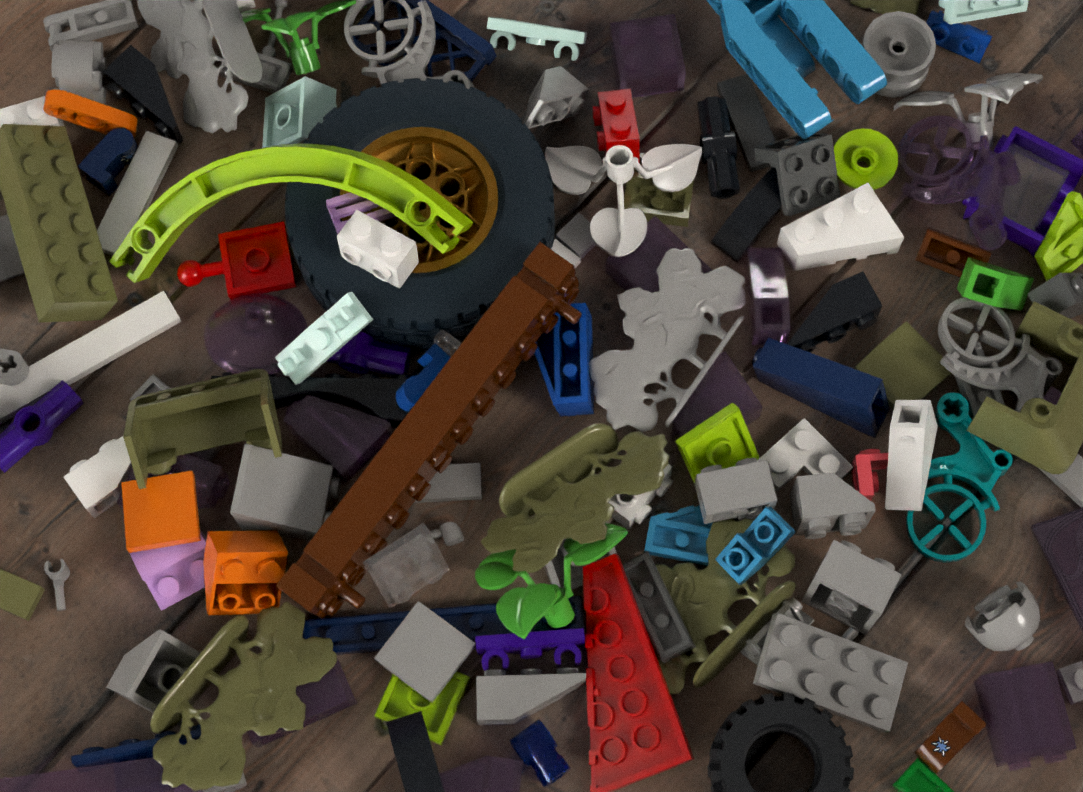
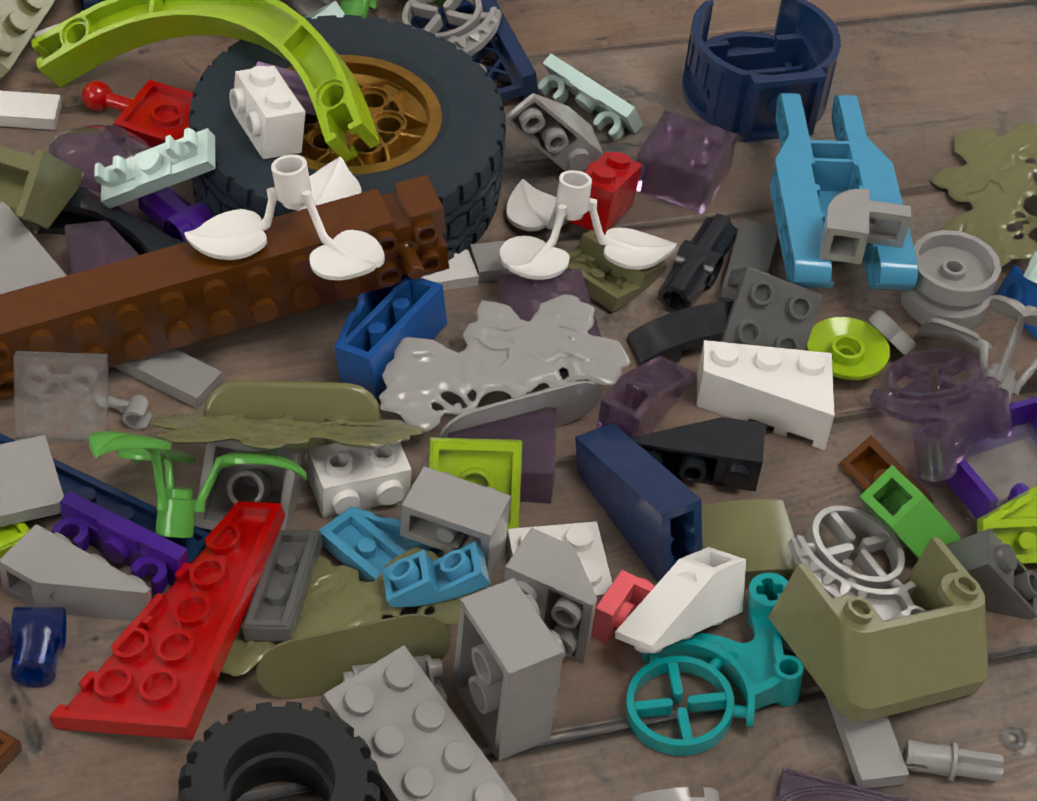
camera: 25 degrees right, 25 degrees down
none -> white plant [184,155,385,280]
none -> light grey brick [819,189,911,264]
none -> light grey tile [868,309,916,357]

